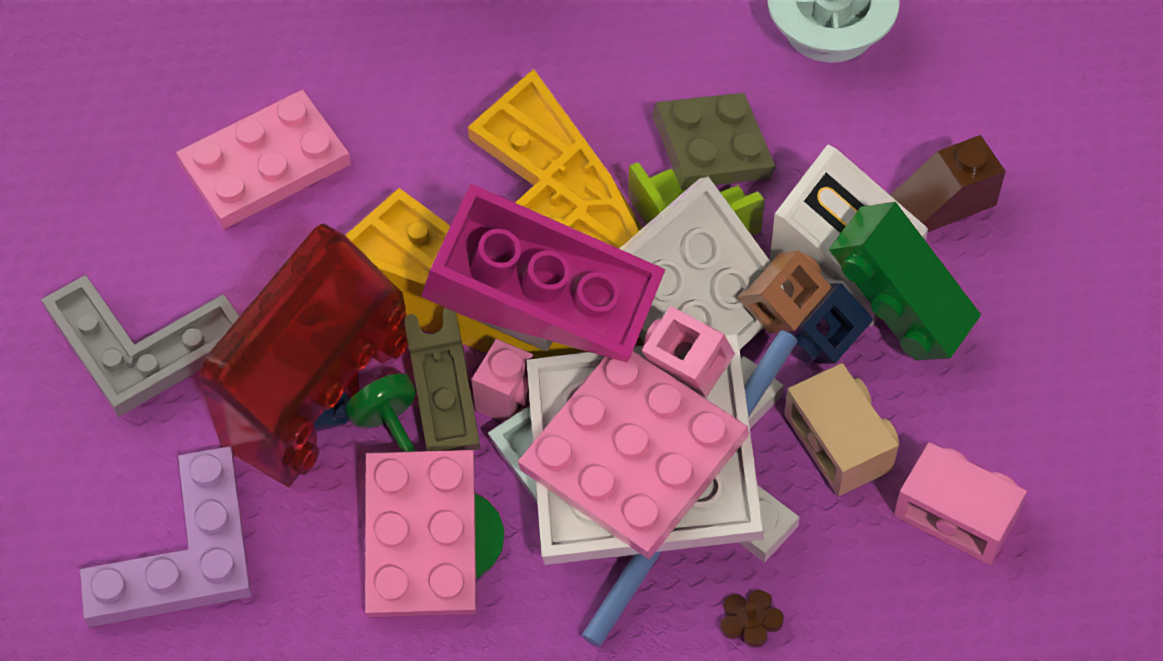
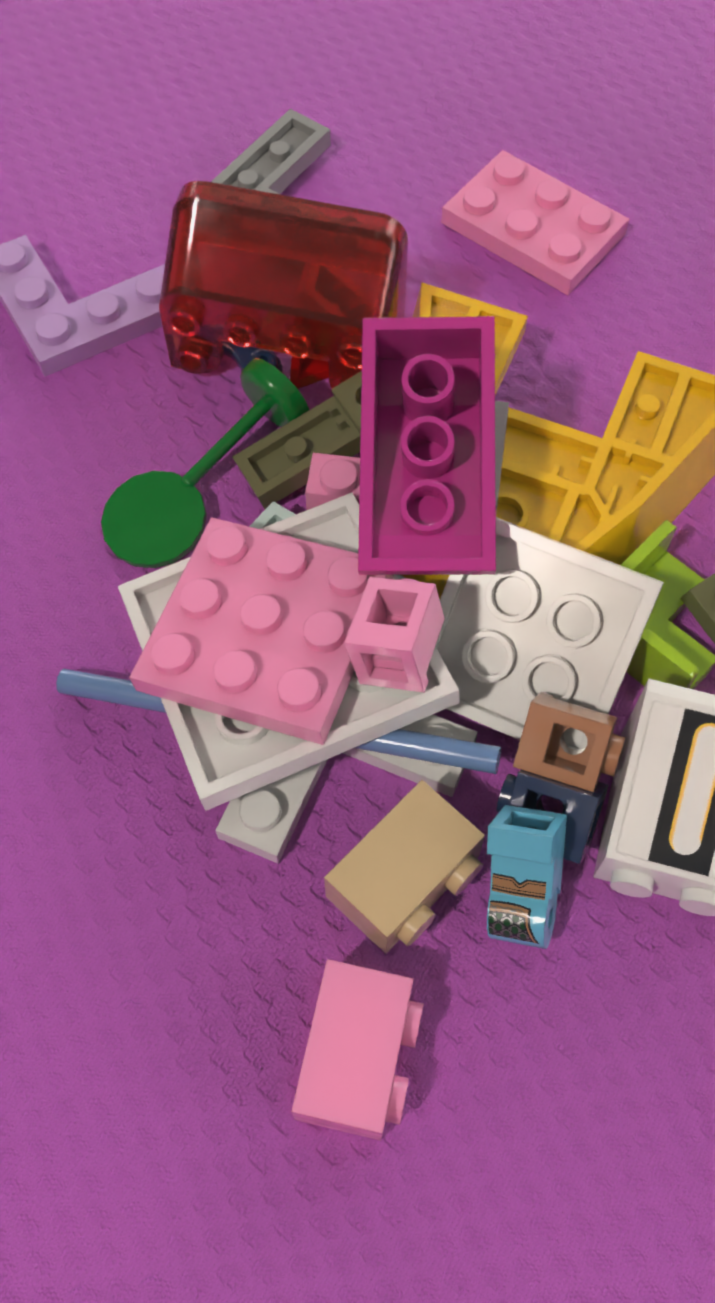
camera: 70 degrees right, 5 degrees up
bright pink plate [365,450,477,617] -> none
reddish brown plant [720,590,784,647] -> none
green brick [828,201,981,361] -> none
none -> medium azure leg [487,805,567,949]

